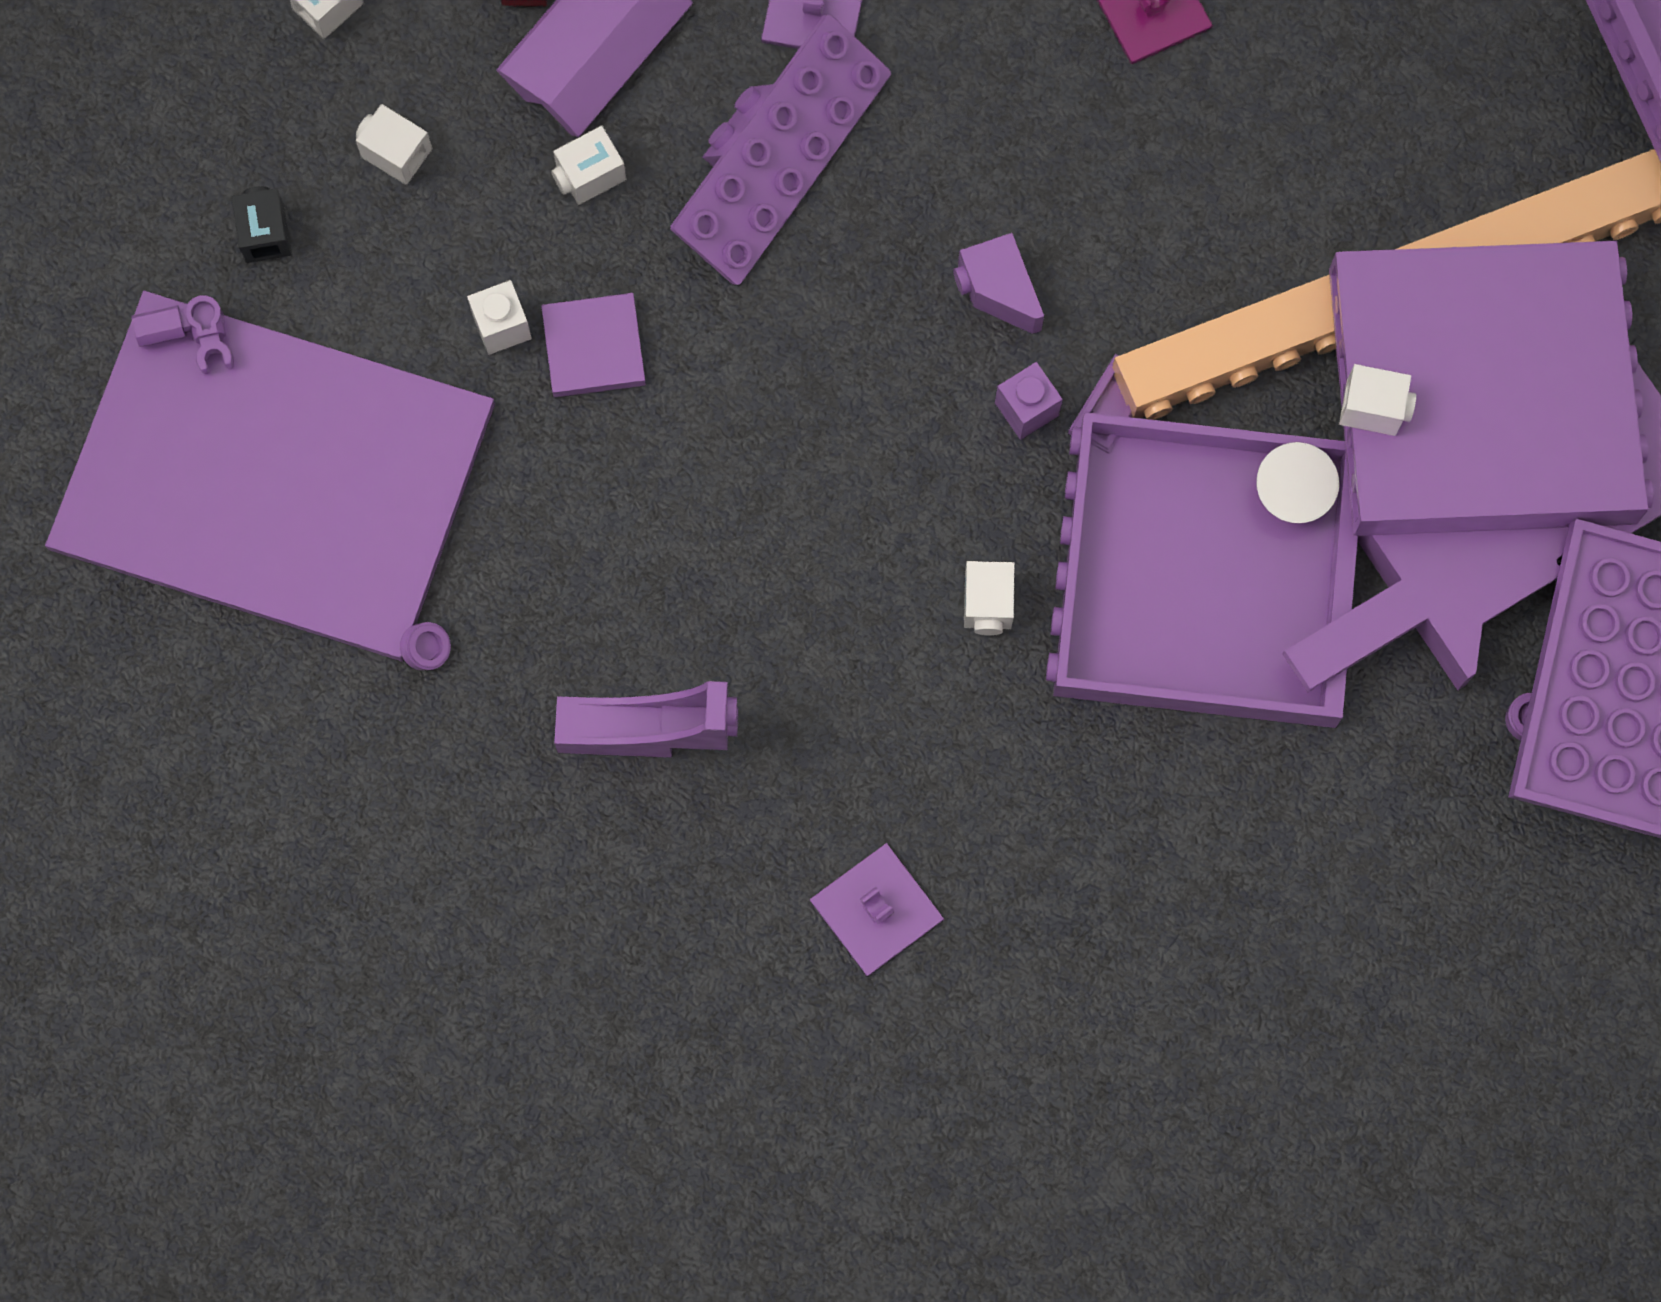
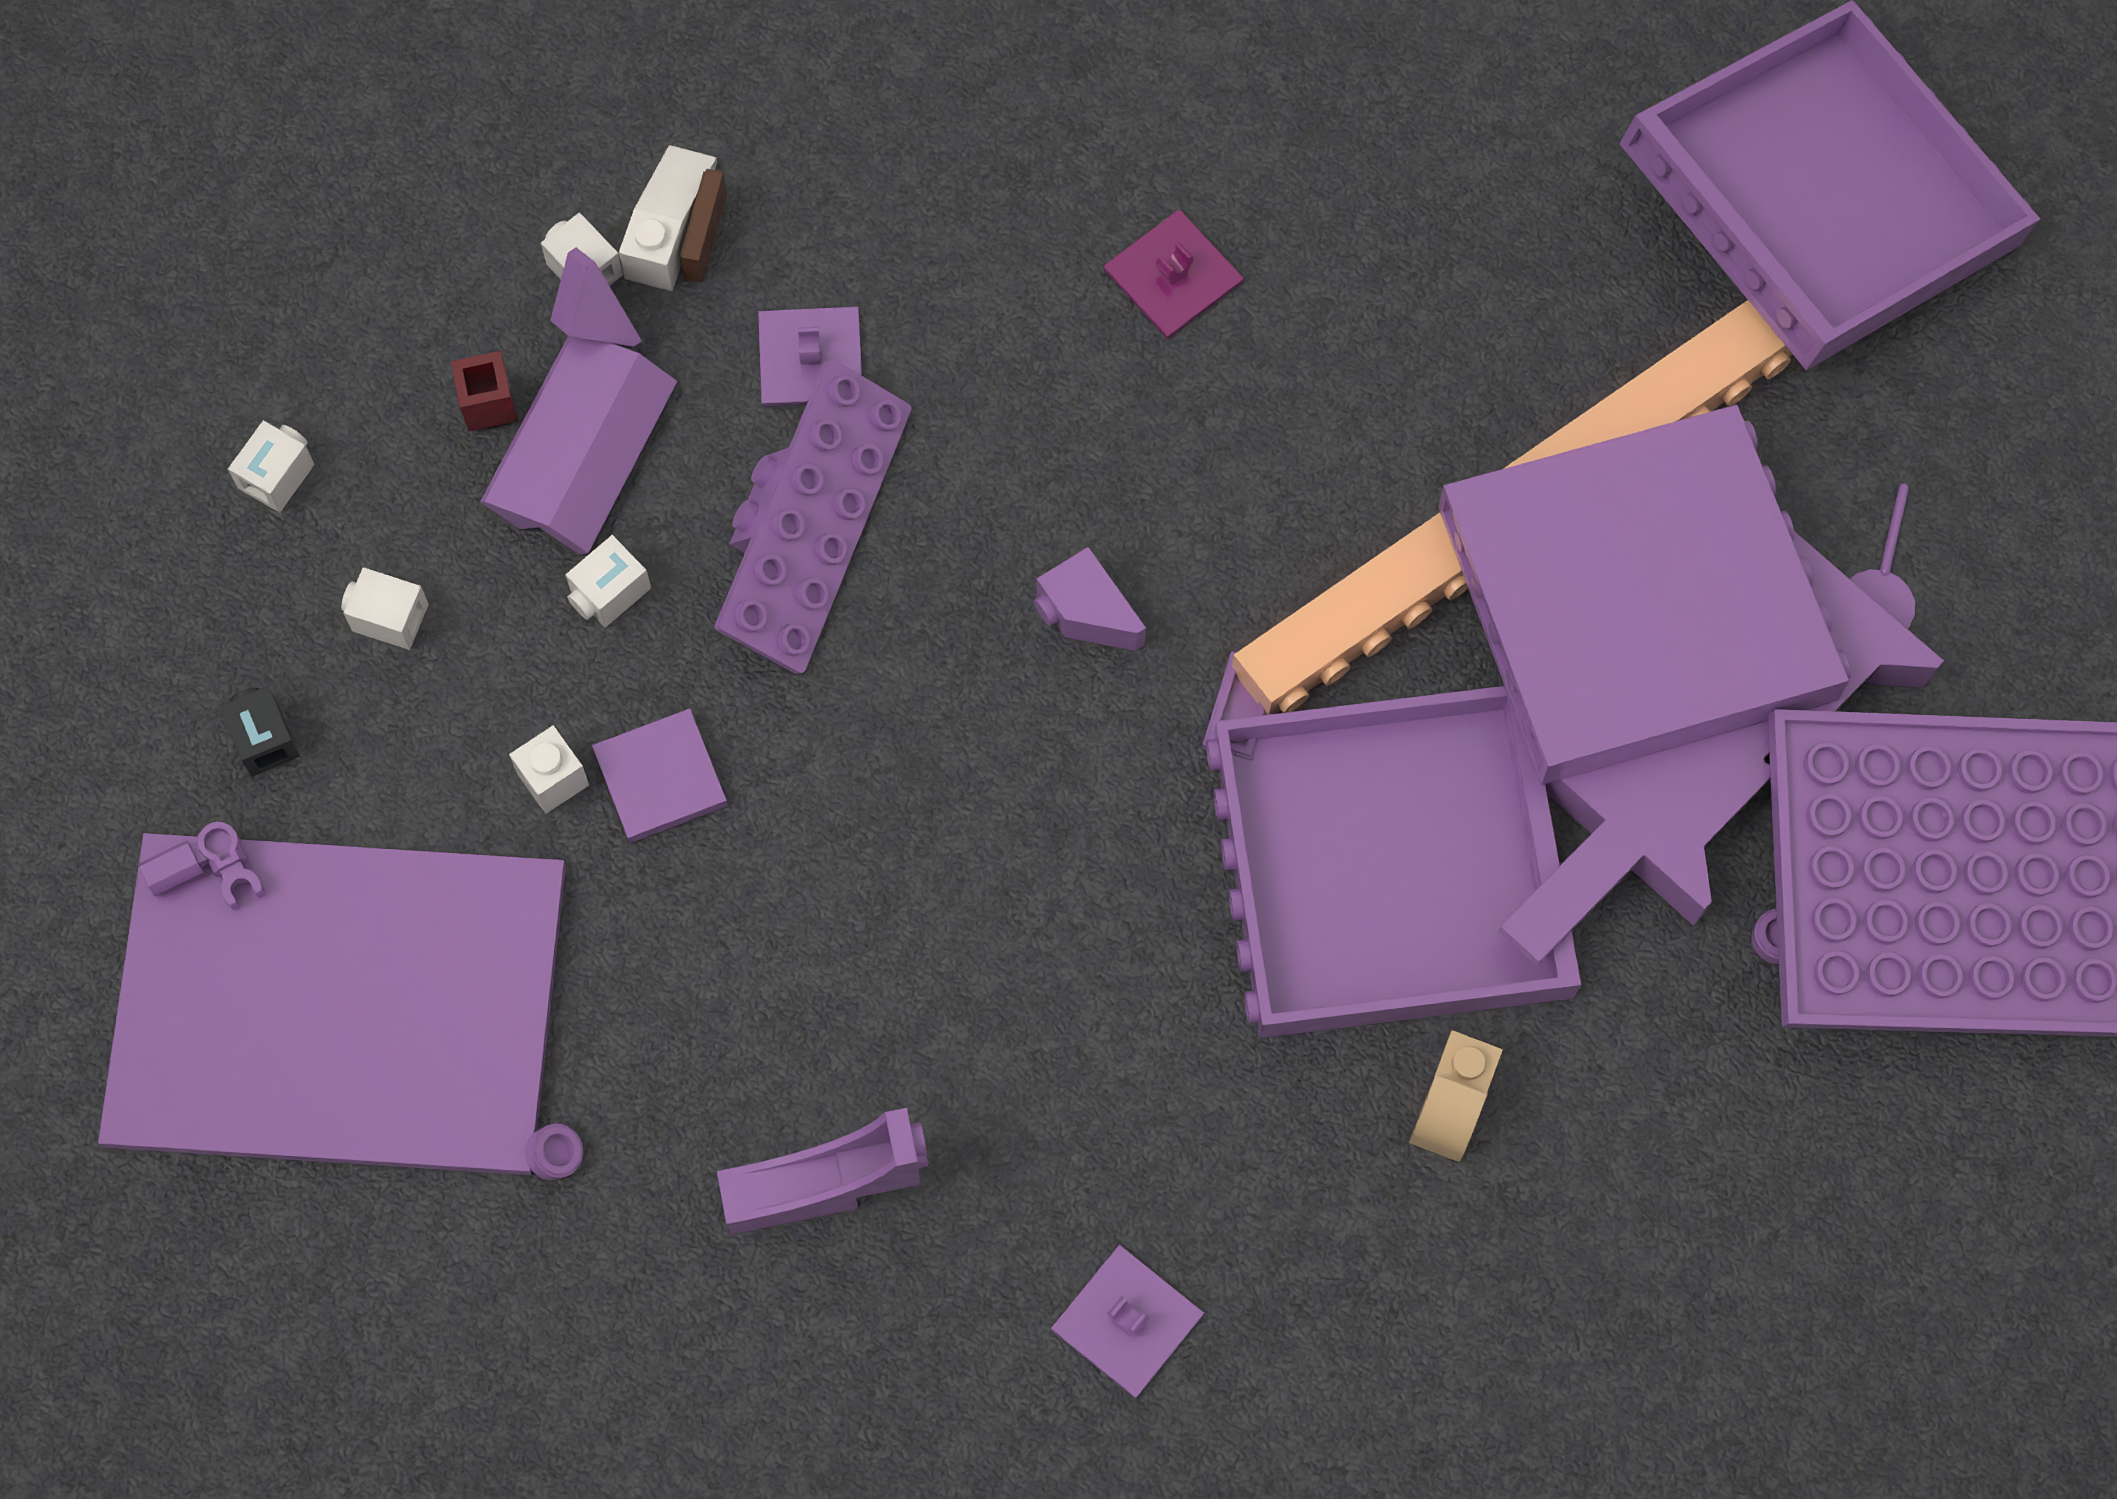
camera: 15 degrees left, 5 degrees down
white brick [964,561,1014,635] -> none
medium lavender brick [995,362,1063,440] -> none
white sticker [1257,442,1339,523] -> none
white brick [1339,364,1416,436] -> none
none -> tan brick [1409,1030,1503,1162]

